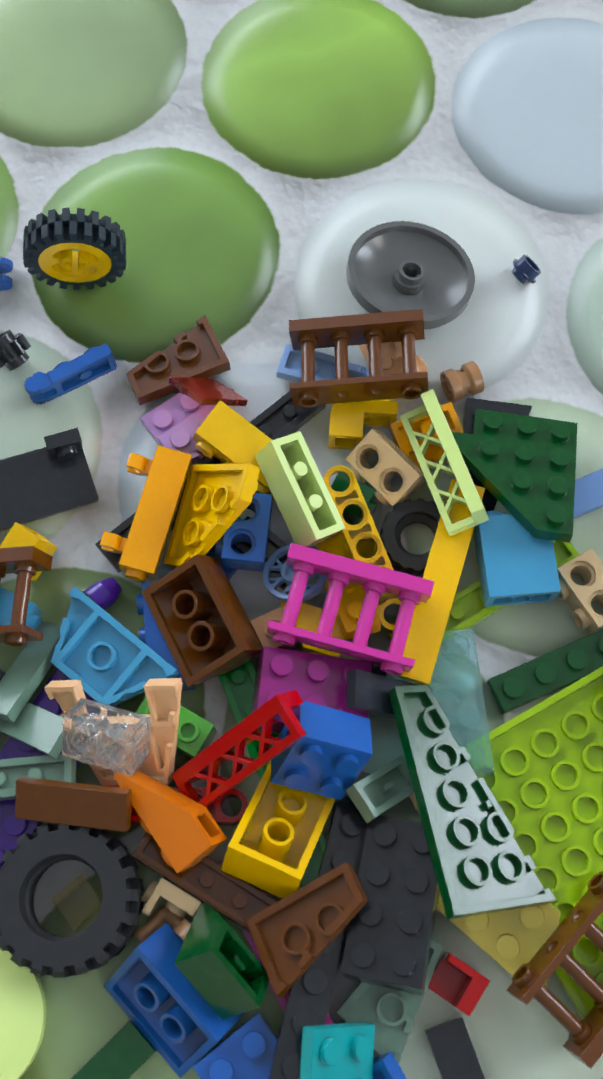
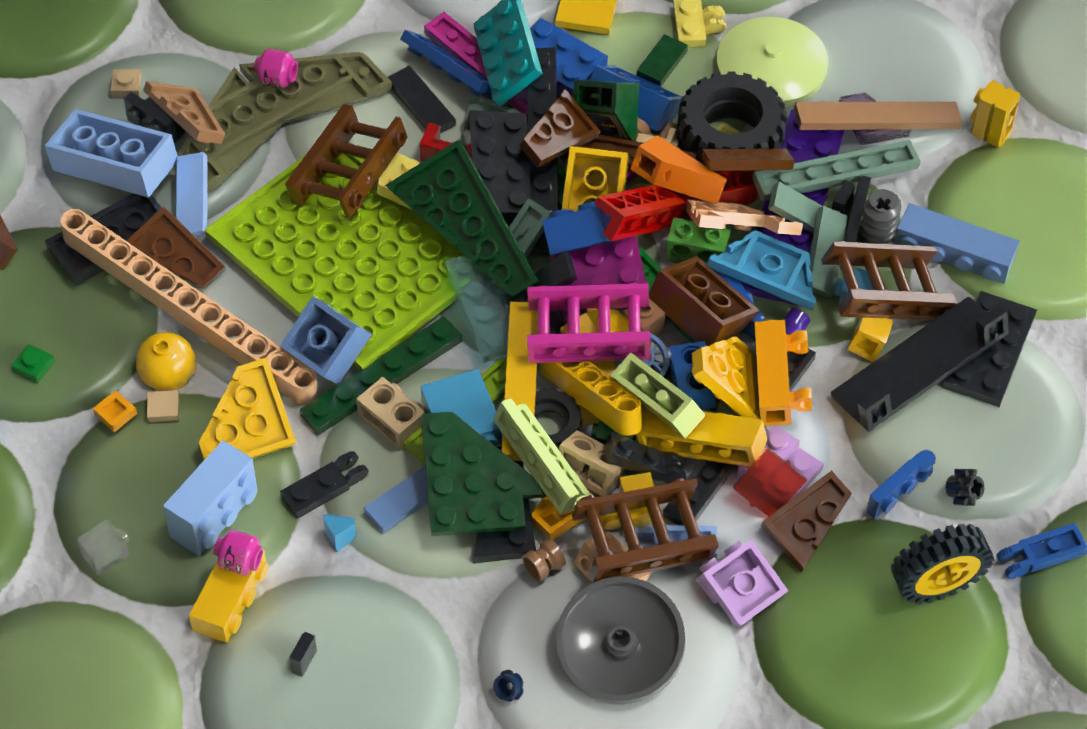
camera: 165 degrees right, 15 degrees down
clear brick [62,698,151,776] -> none
none -> black hinge [606,432,687,483]
none -> lavender plate [696,539,788,628]

